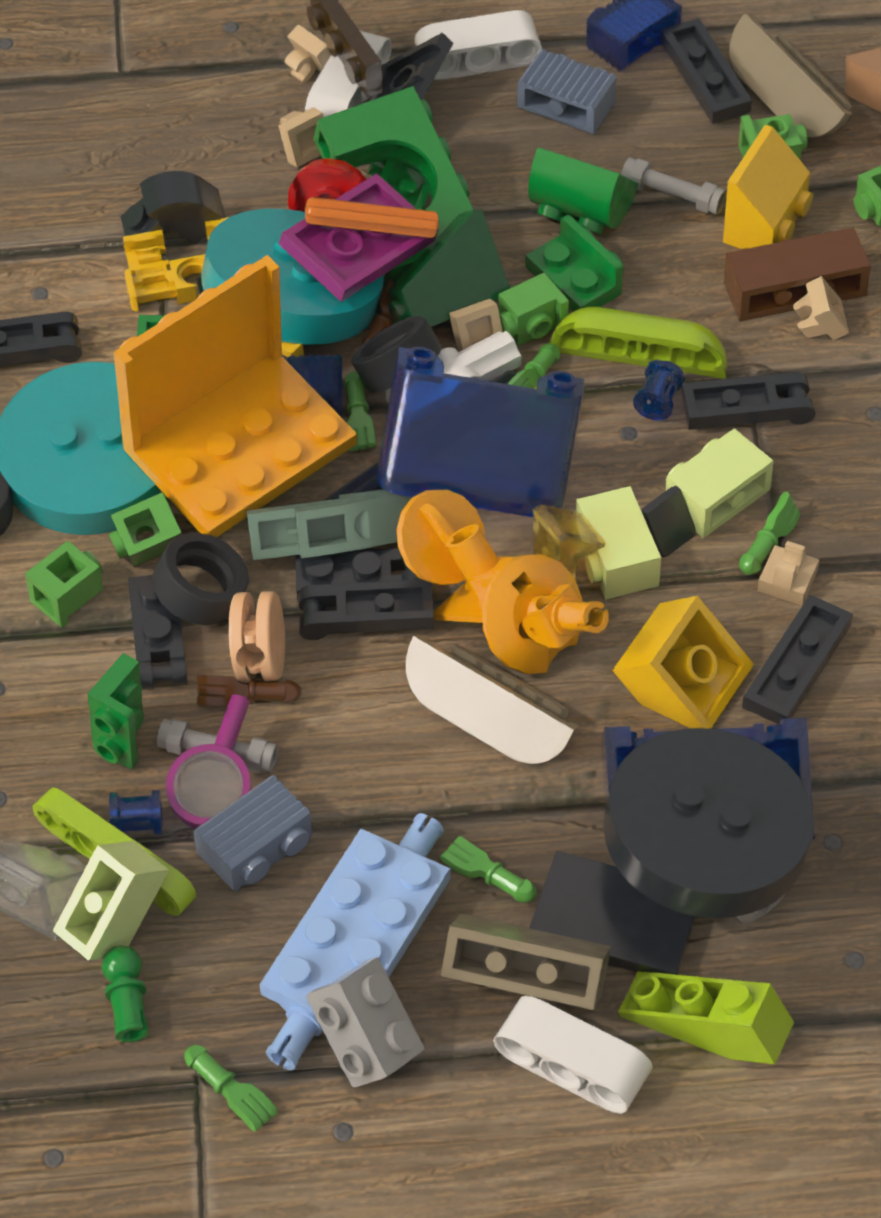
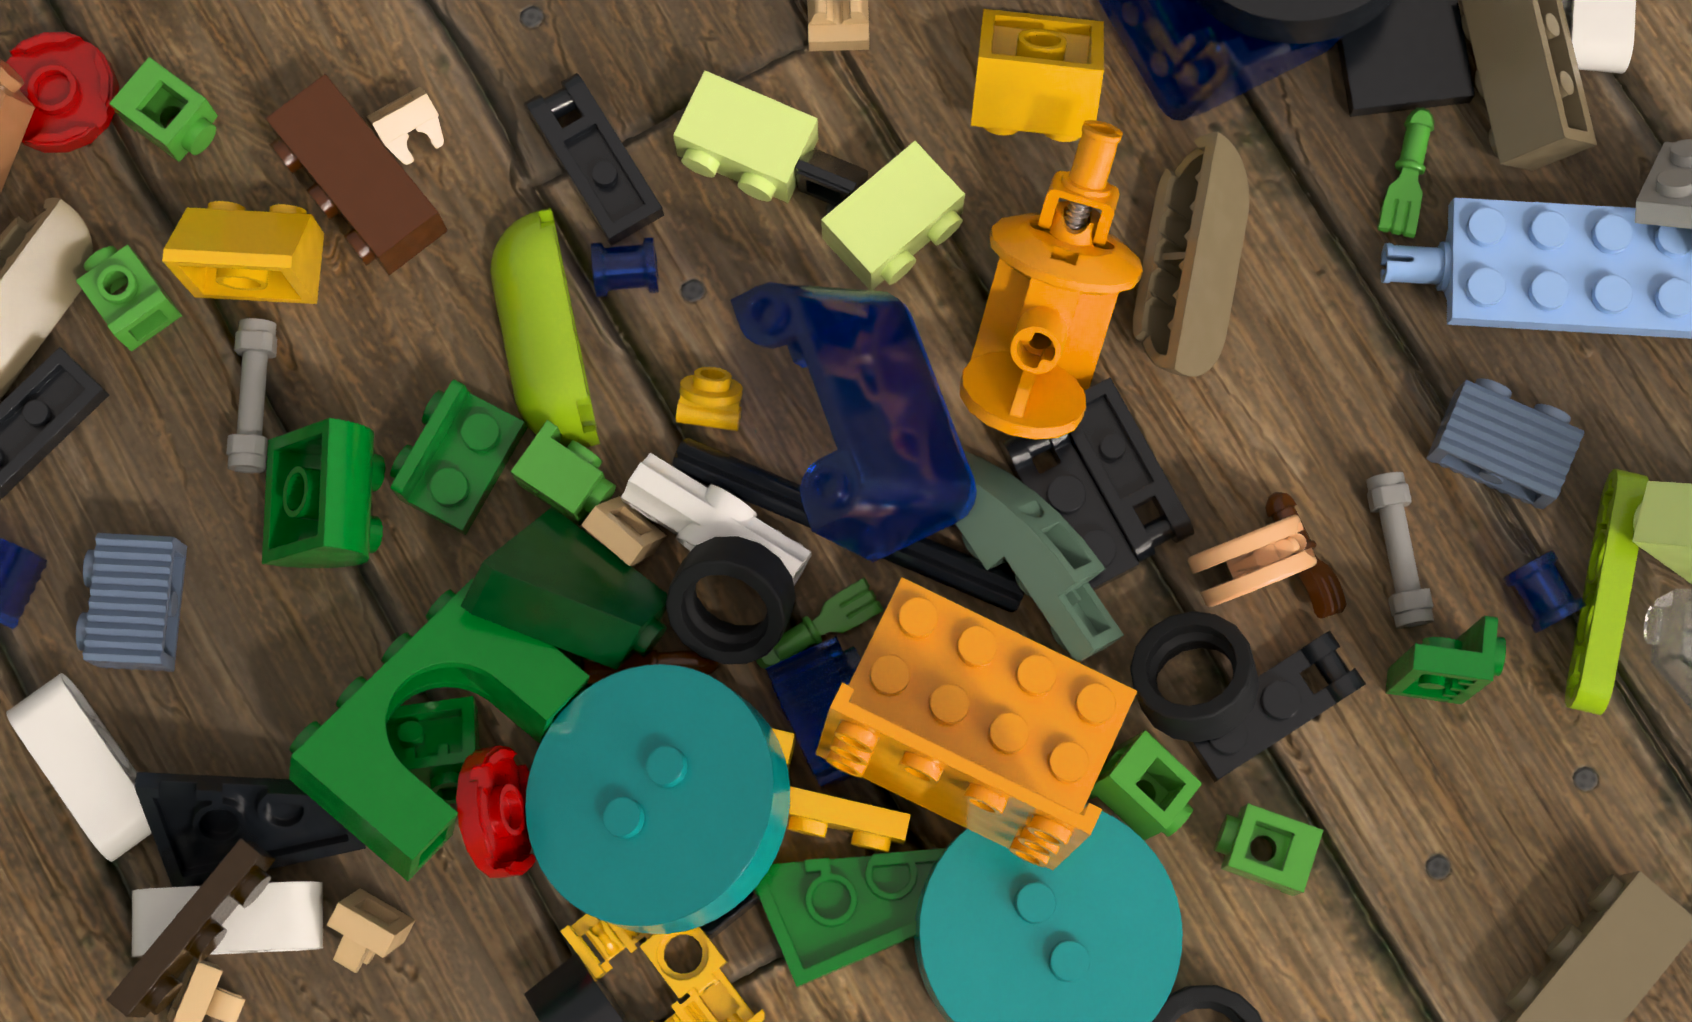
camera: 115 degrees left, 25 degrees up
piece [166,694,252,829] -> none
magenta plate [279,174,439,302] -> none
orange axle [305,197,439,238] -> none
bright green piece [504,343,560,410] -> none
clear yellow slope [533,505,606,578] -> none
bright green piece [739,491,801,575] -> none

